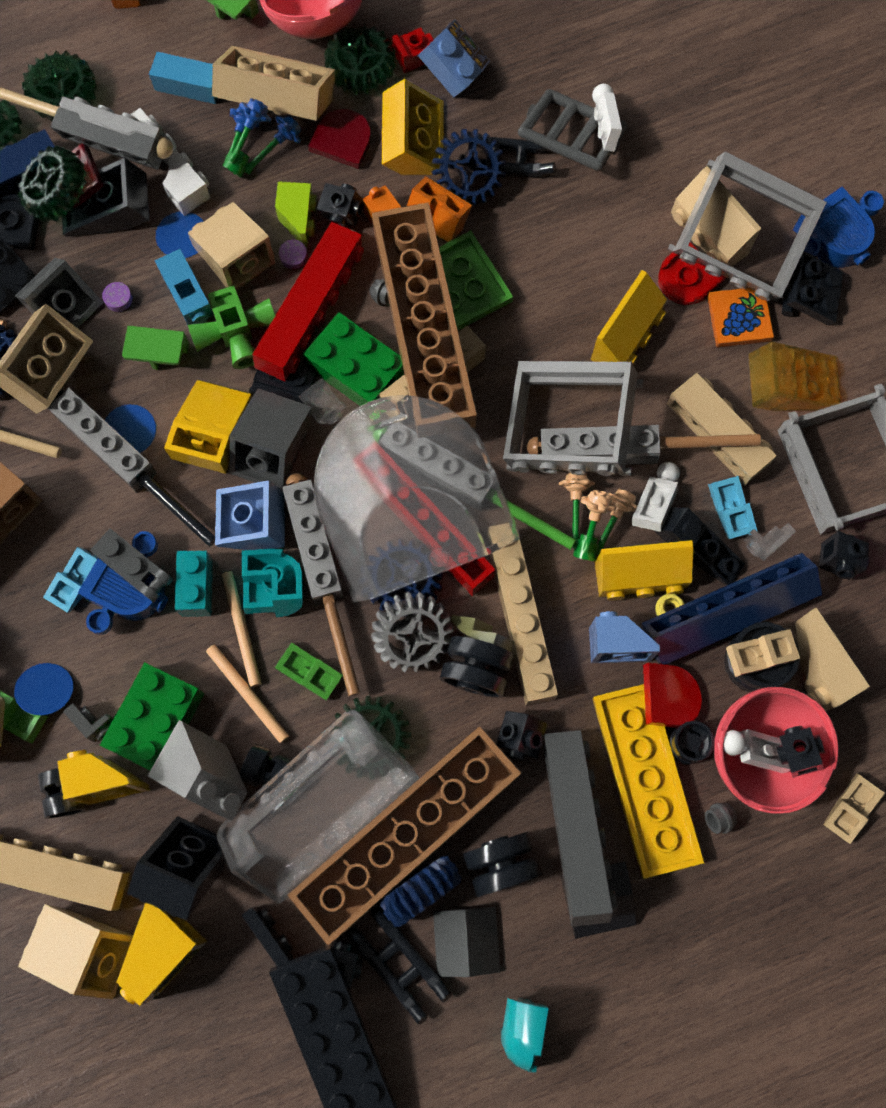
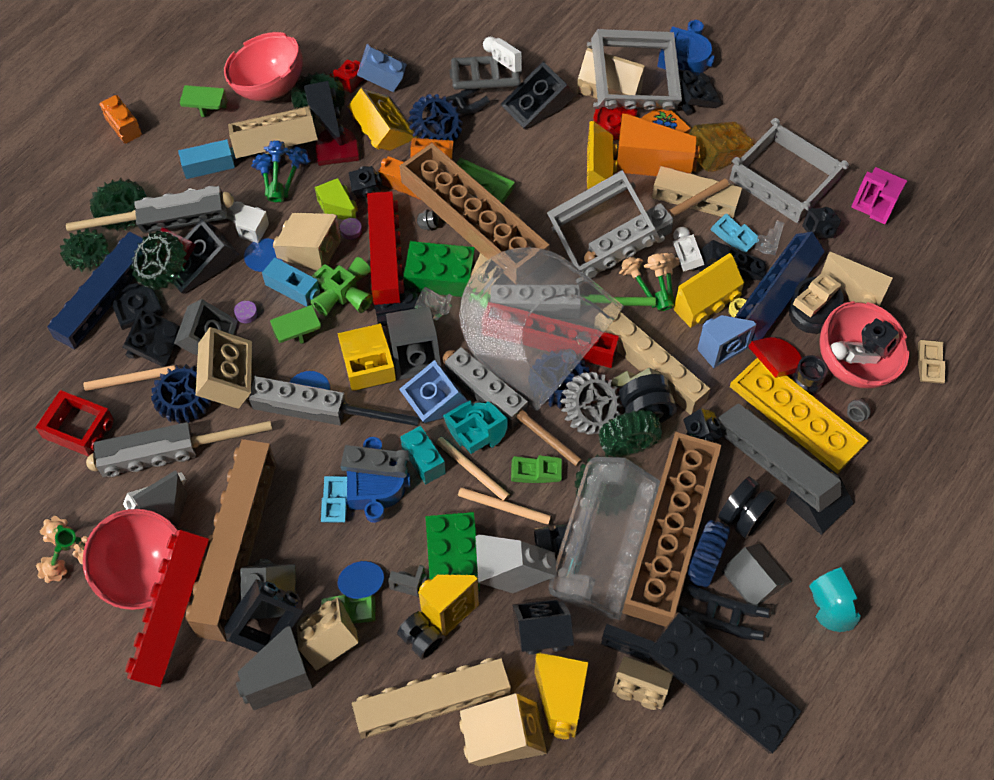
camera: 30 degrees left, 15 degrees down
none -> black slope [304,81,345,145]
none -> black slope [500,61,576,130]
none -> clear green gear [598,410,662,457]
none -> tan slope [612,656,672,710]
none -> orange slope [616,114,700,176]

